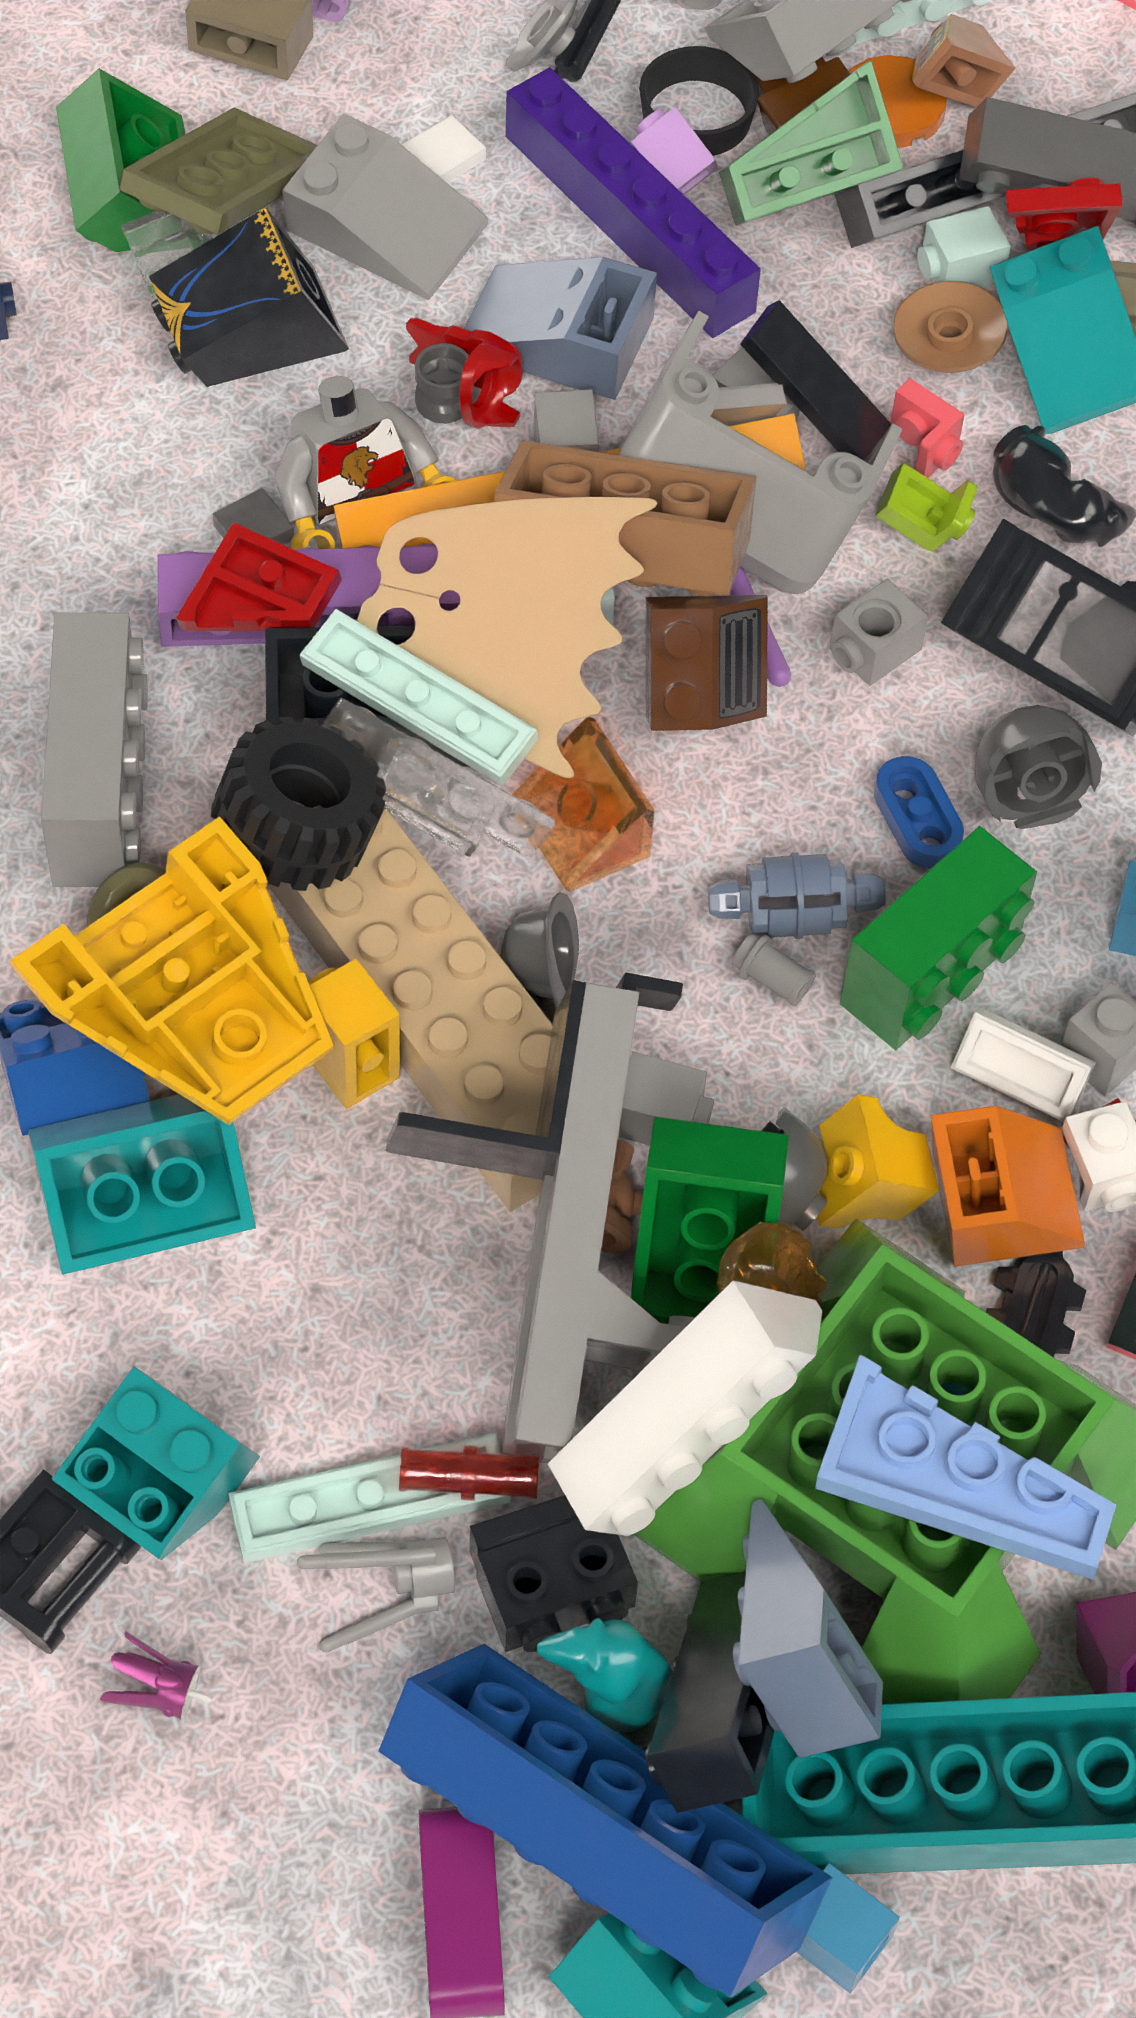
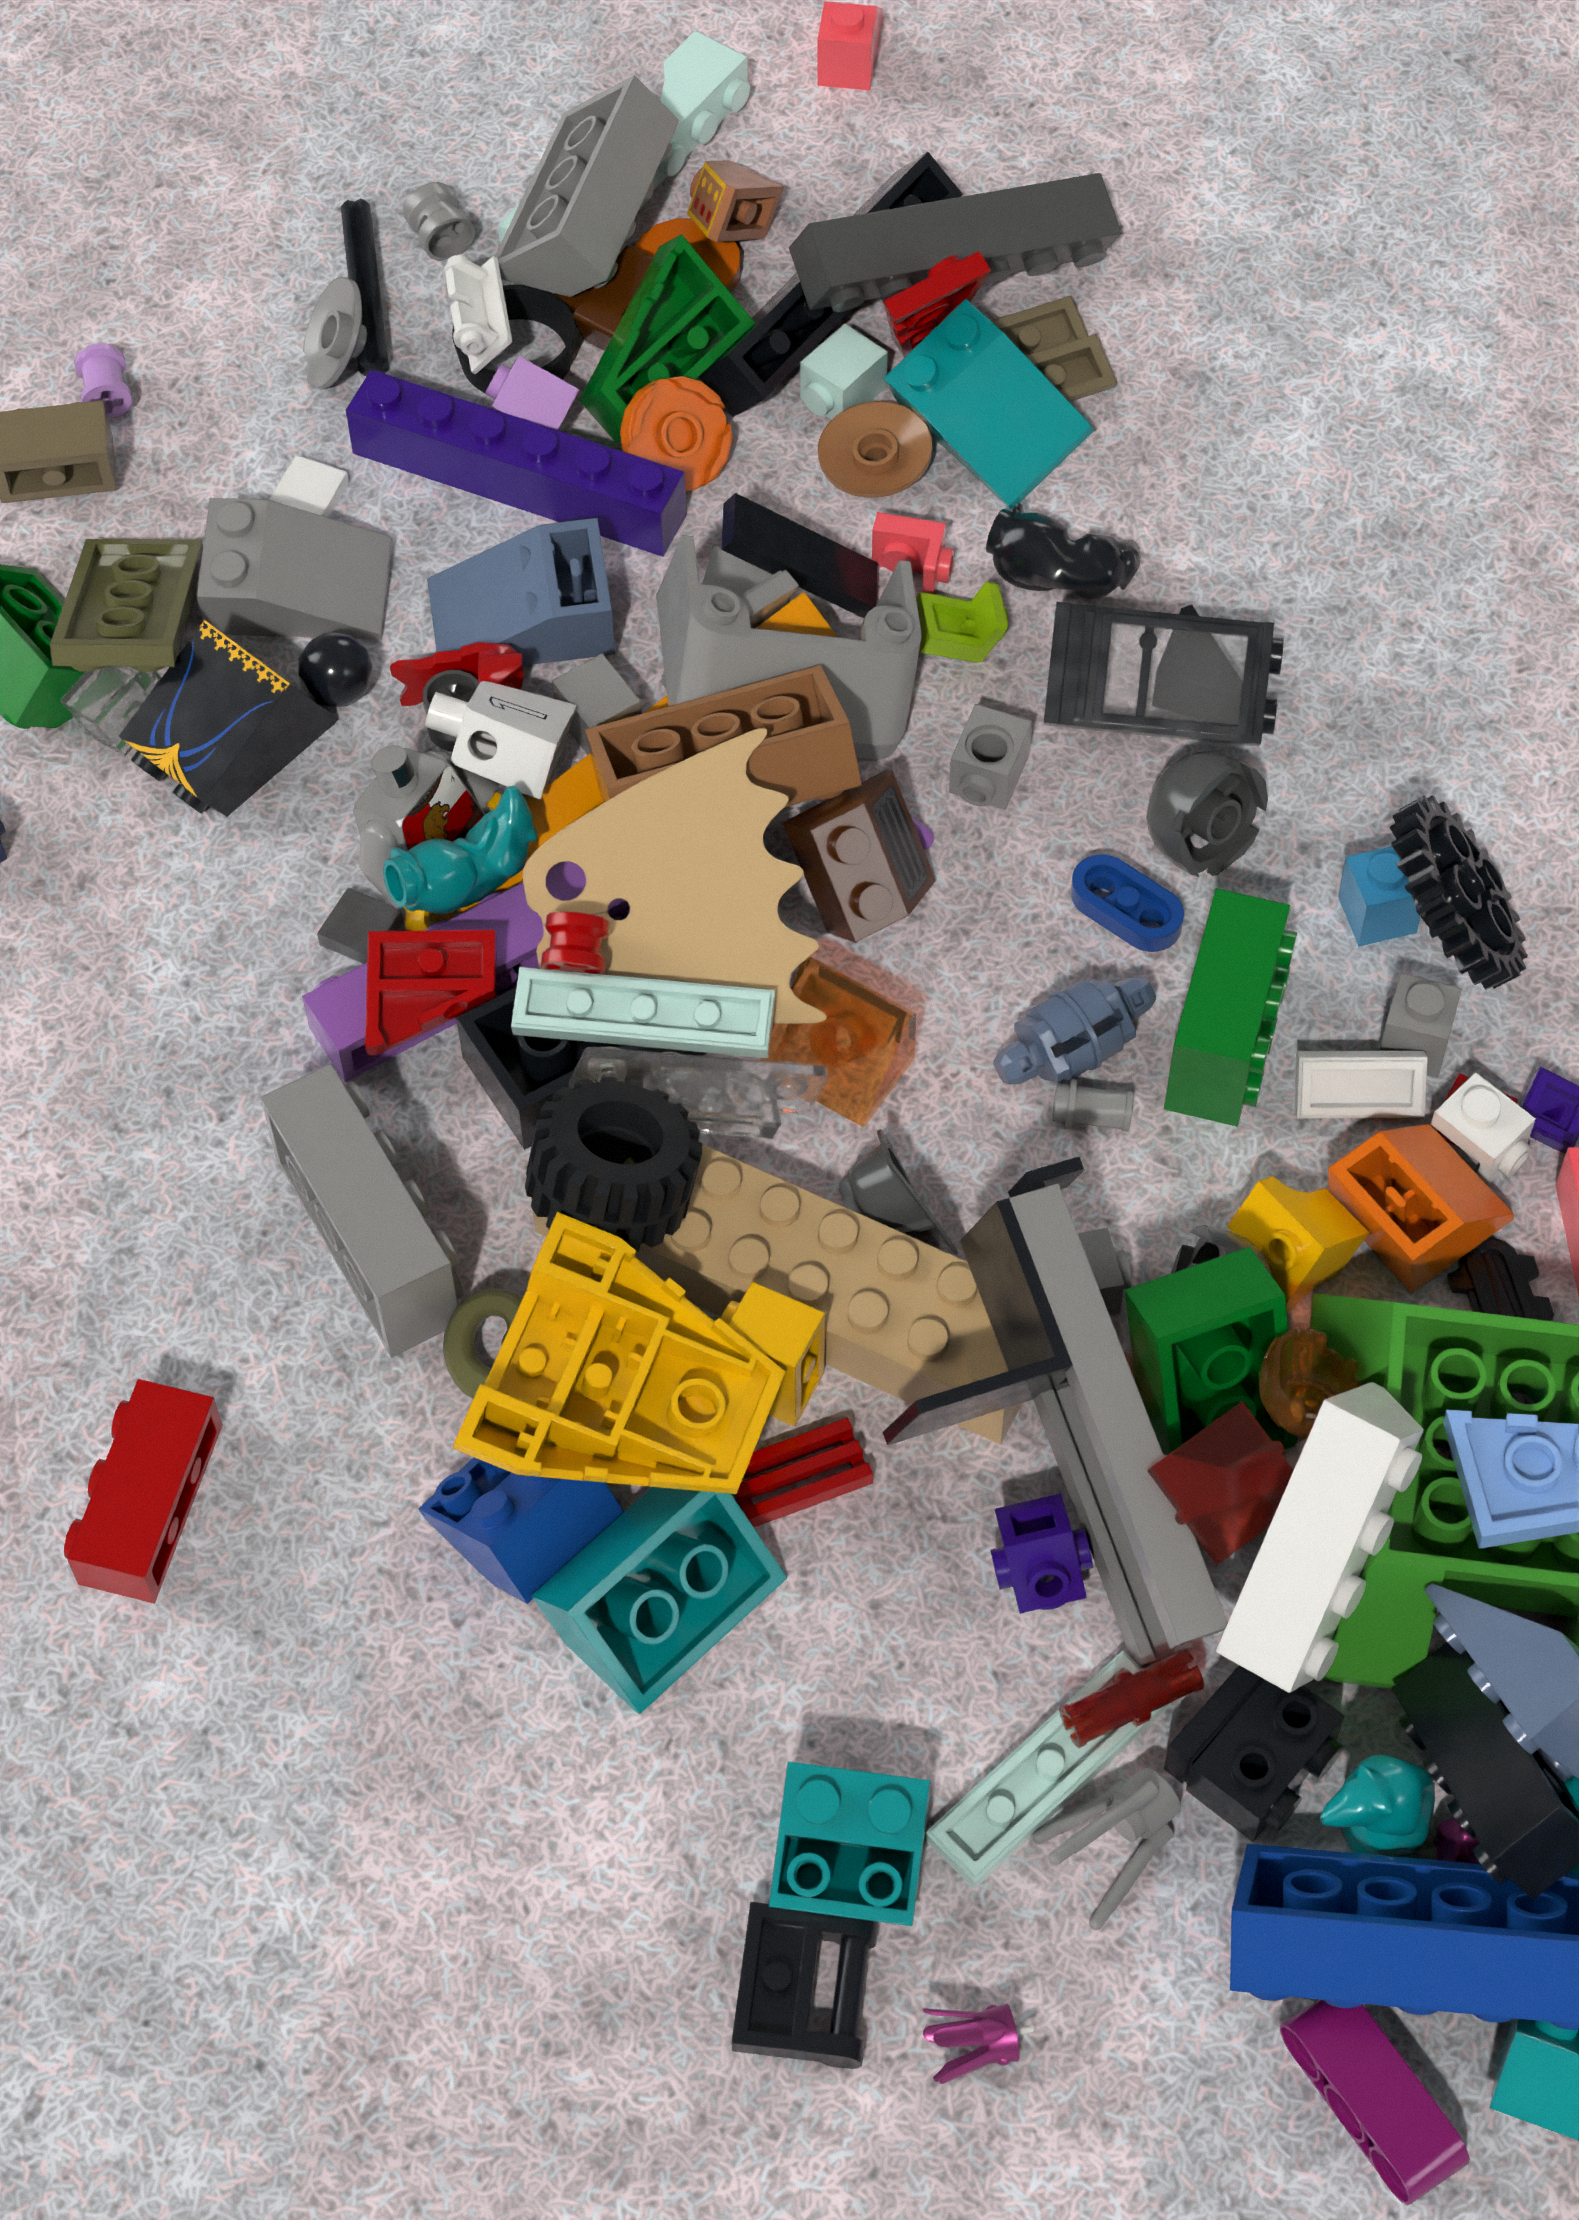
camera: 25 degrees left, 0 degrees up
none -> black piece [298,633,373,707]
none -> teal animal [383,786,537,914]
none -> white torso [425,681,577,799]
none -> white hinge [443,255,512,374]
none -> red wheel [541,912,610,975]
none -> orange tile [620,376,733,492]
none -> red tile [733,1417,873,1527]
none -> dark purple brick [990,1493,1093,1614]
none -> clear red piece [1147,1401,1294,1565]

